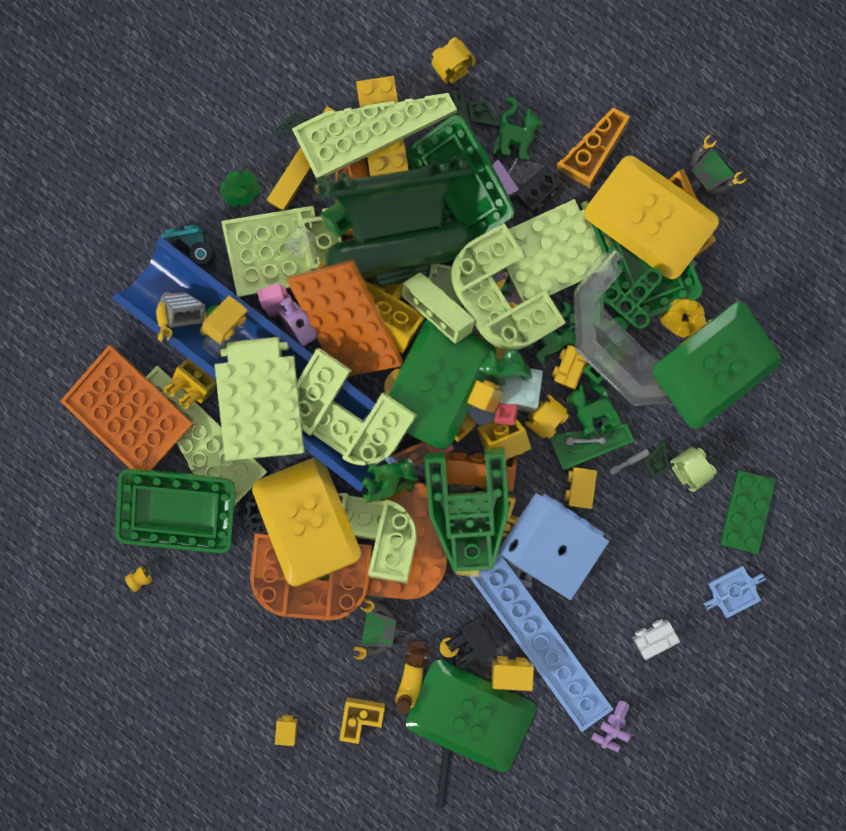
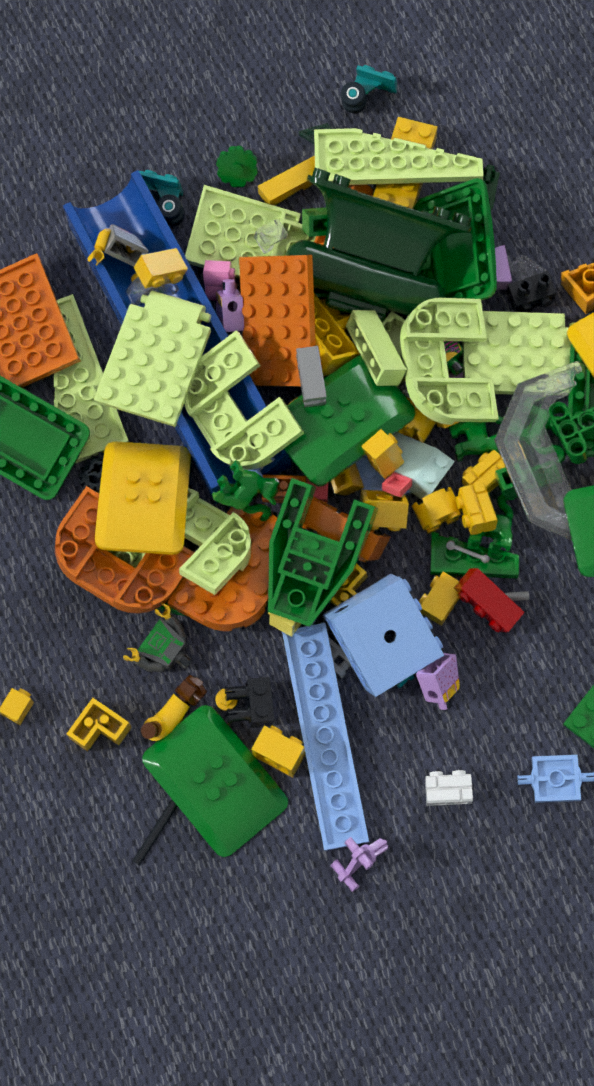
camera: 25 degrees right, 15 degrees down
yellow brick [164,358,217,409] -> none
yellow brick [431,37,476,84] -> none
dark green piece [468,100,499,127] -> none
green animal [479,349,533,386] -> none
green animal [493,97,543,162] -> none
dark green piece [643,441,670,478] -> none
yellowish green brick [671,447,717,492] -> none
none -> light grey piece [296,346,327,408]
none -> plate [341,65,398,113]
none -> lavender torso [416,653,460,710]
none -> red brick [454,568,524,633]
none -> yellow brick [455,482,498,535]

